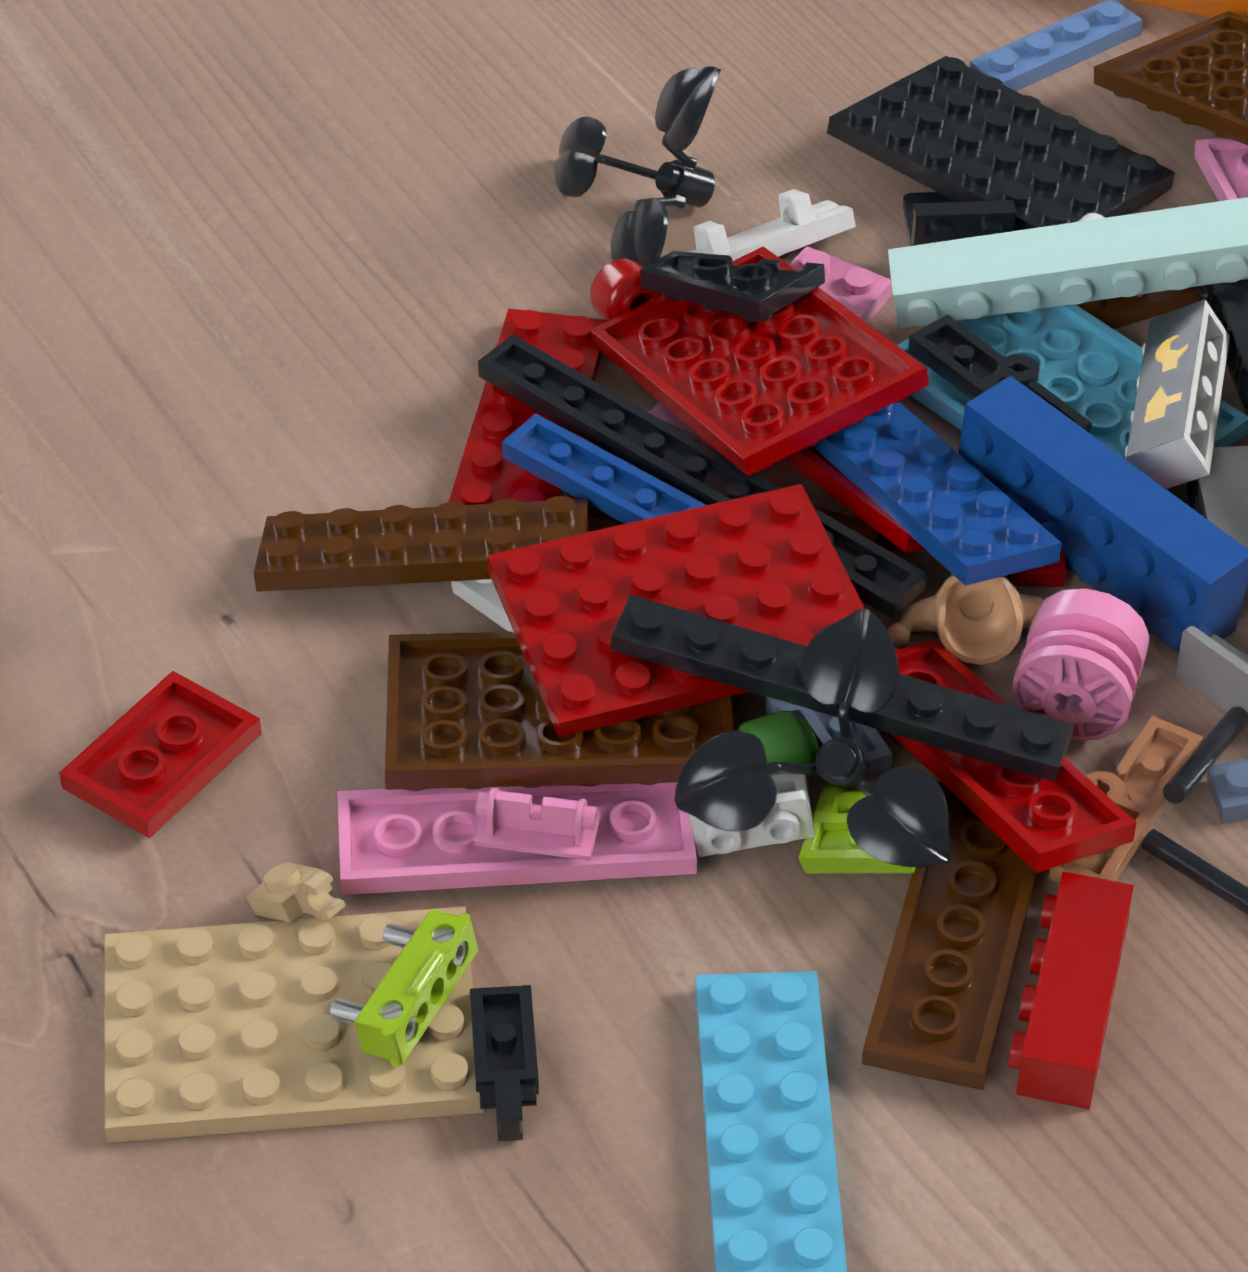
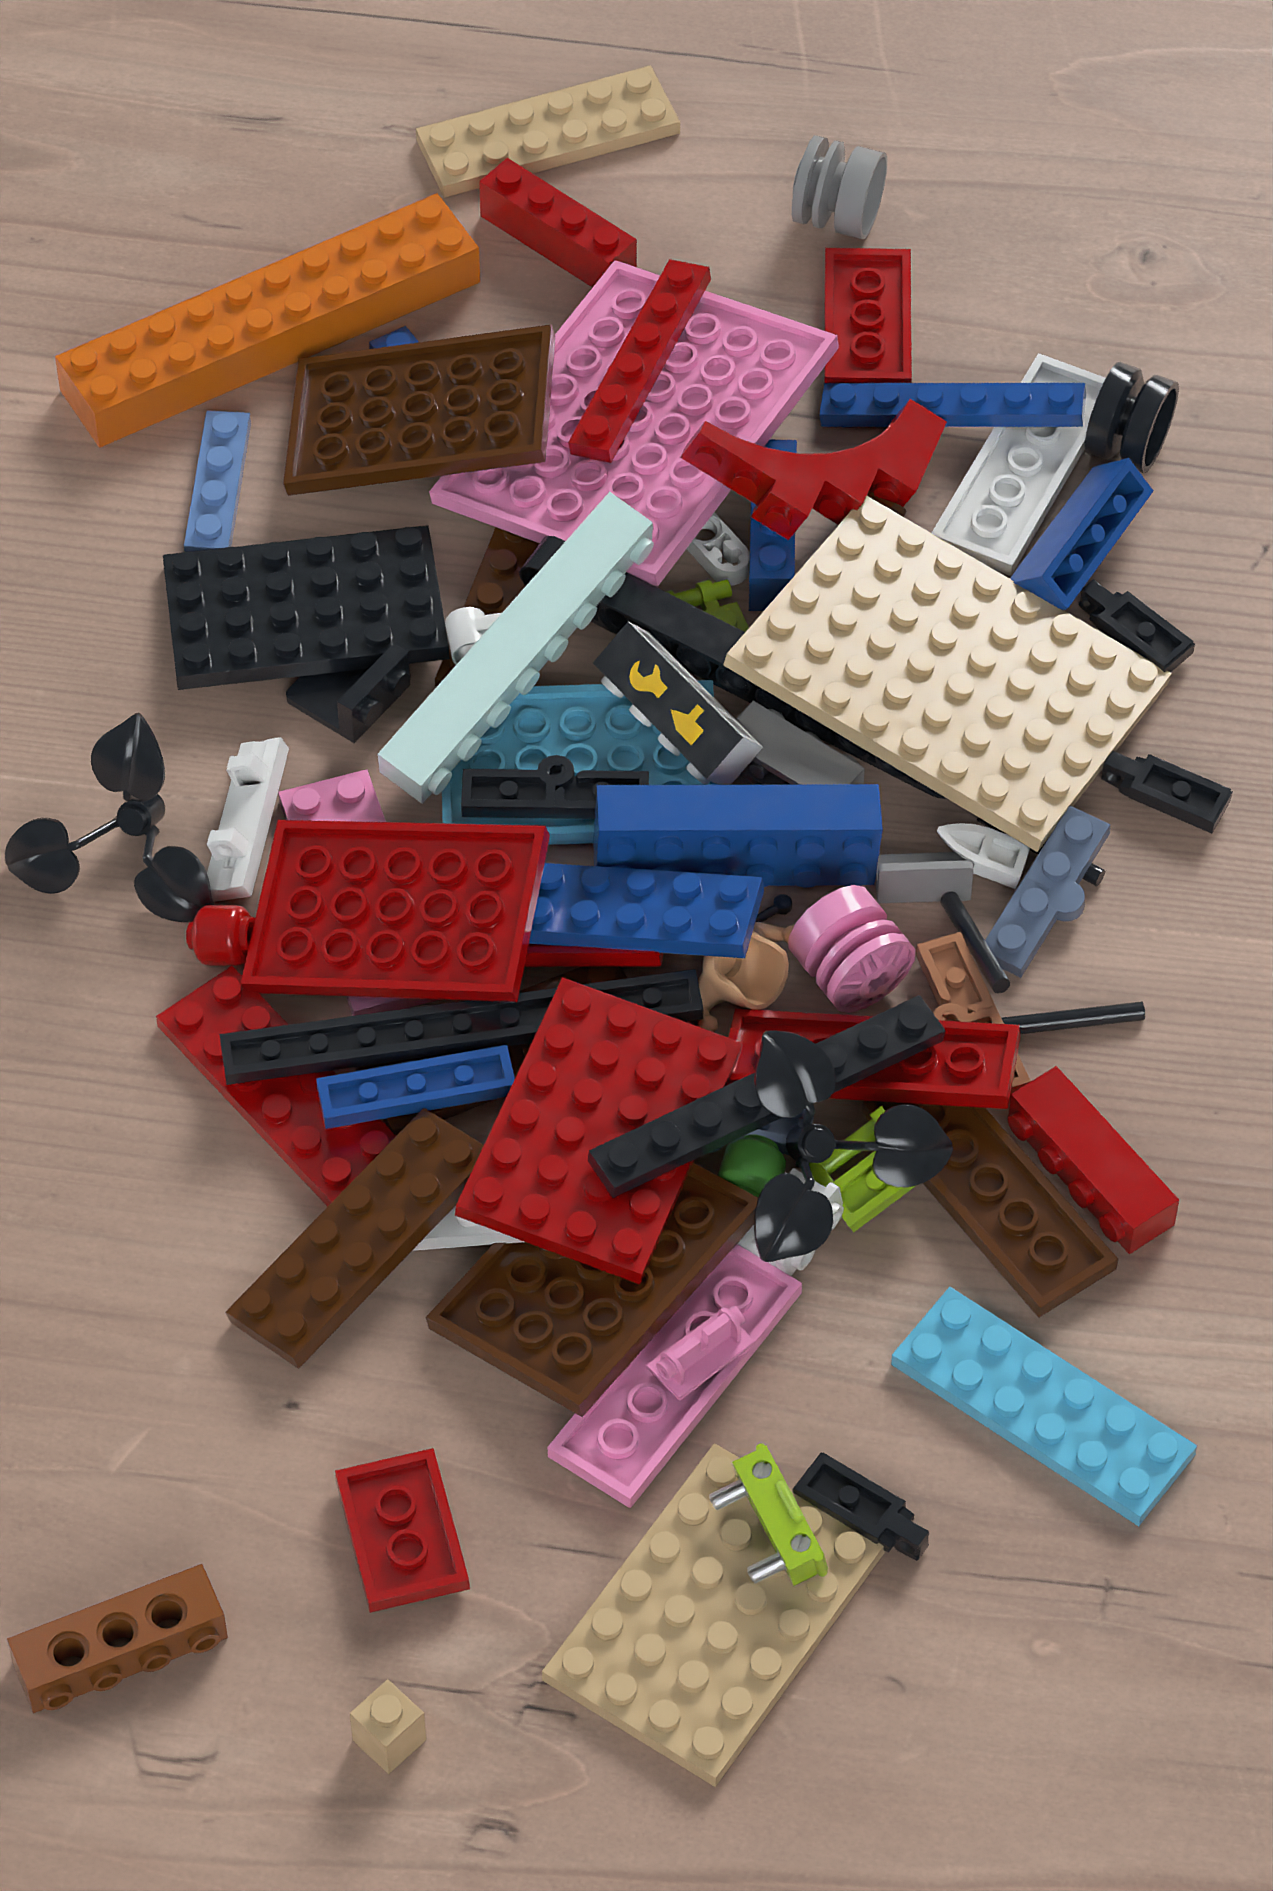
camera: 50 degrees left, 10 degrees up
tan plate [246,862,346,923] -> none
black wing [640,251,825,322] -> none

